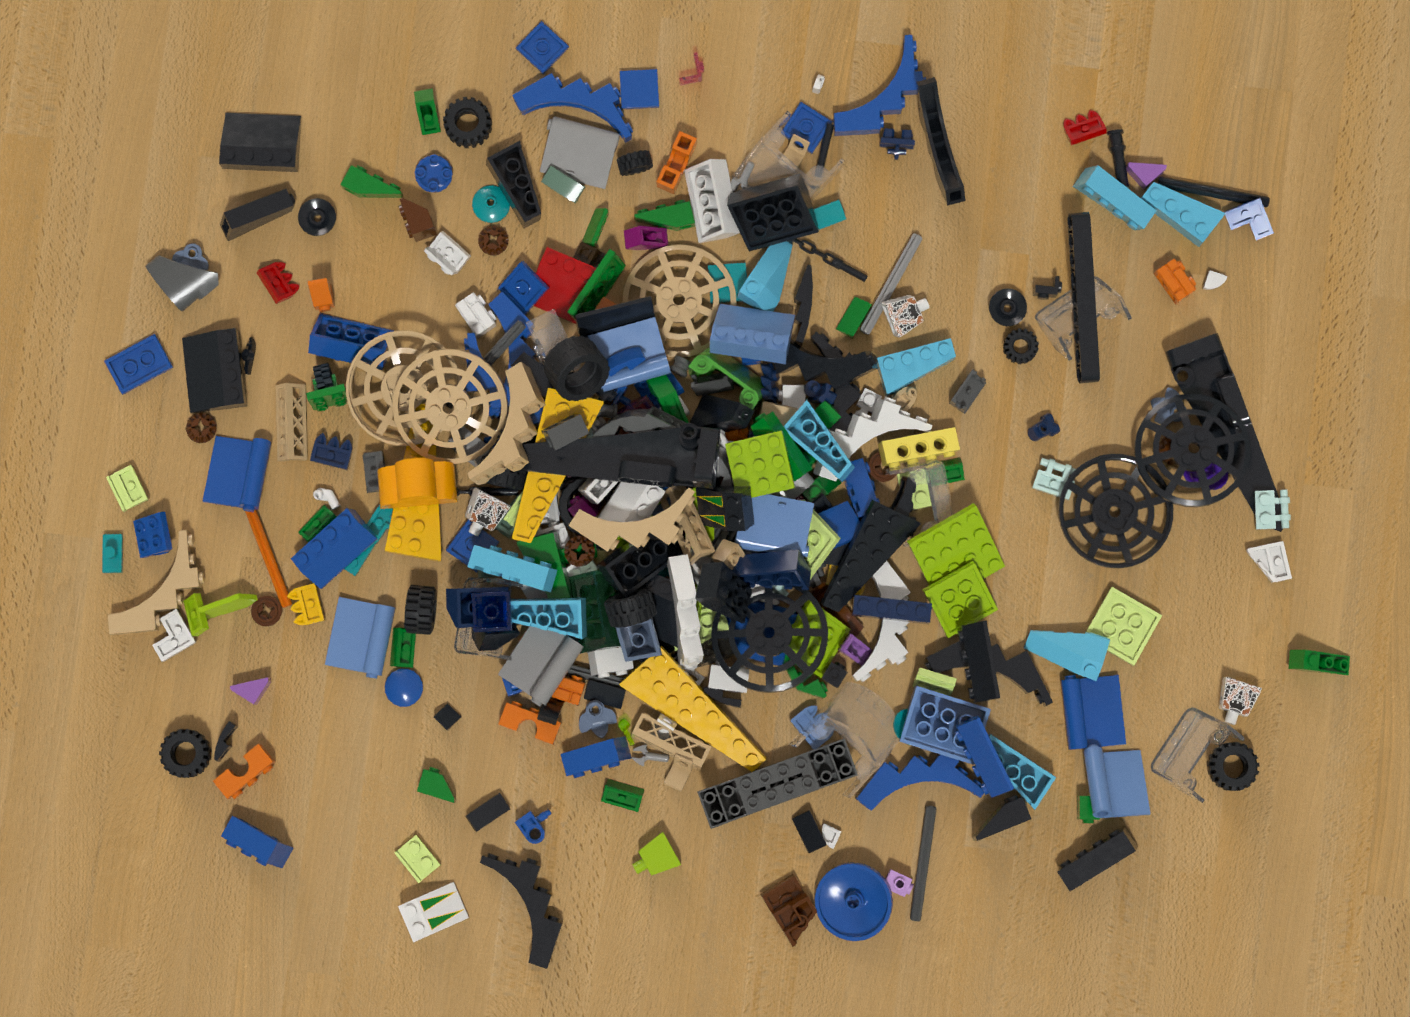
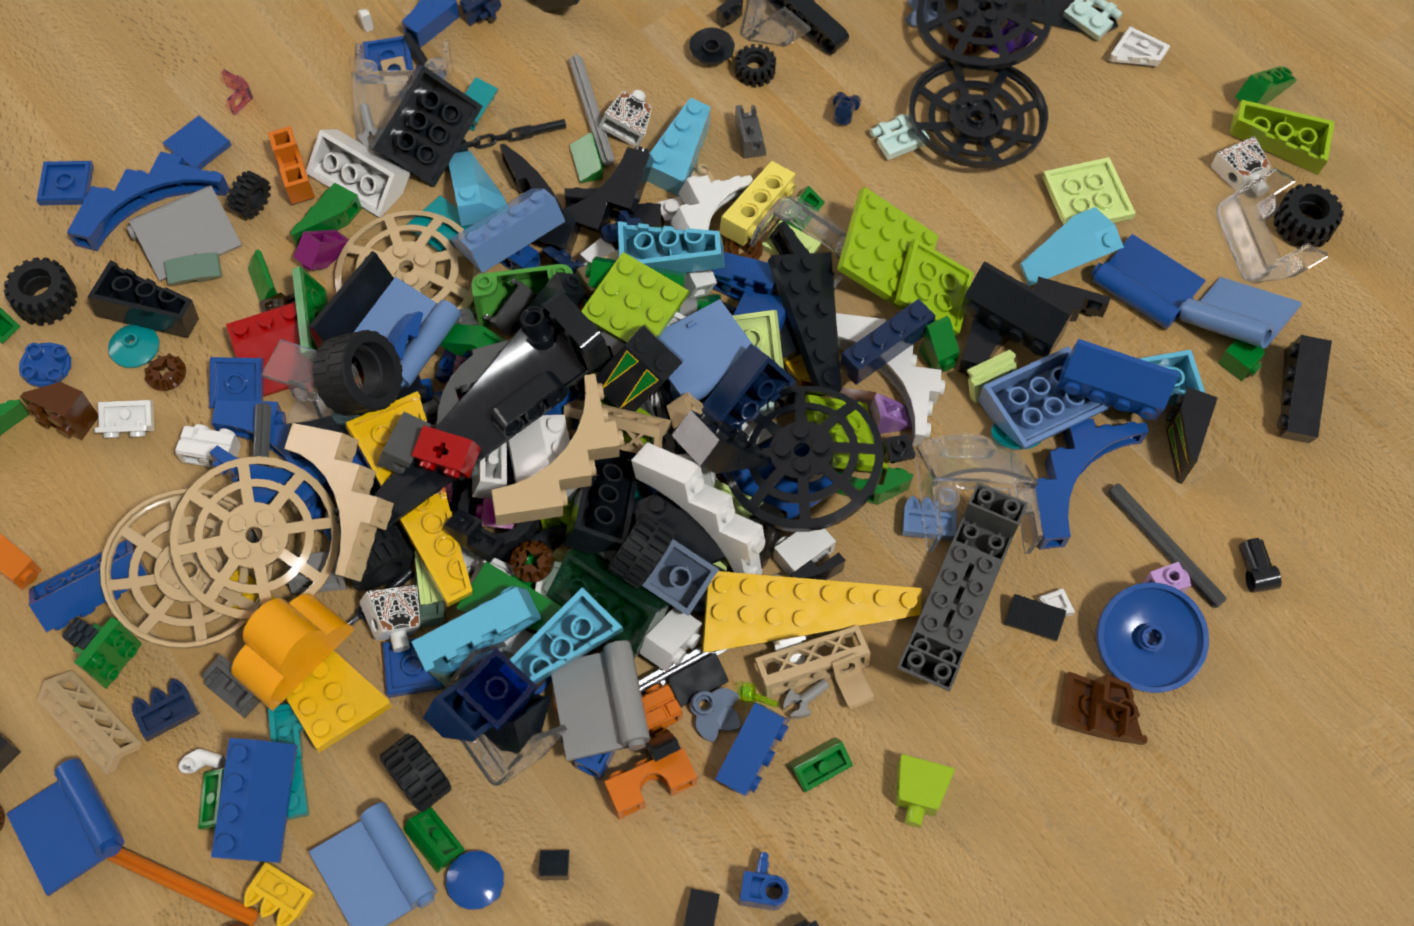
camera: 45 degrees left, 20 degrees down
none -> red brick [411,425,481,479]
none -> black slope [444,509,505,563]
none -> green slope [919,316,960,372]
none -> lime wedge [1229,100,1335,175]
none -> black piece [1239,538,1282,593]

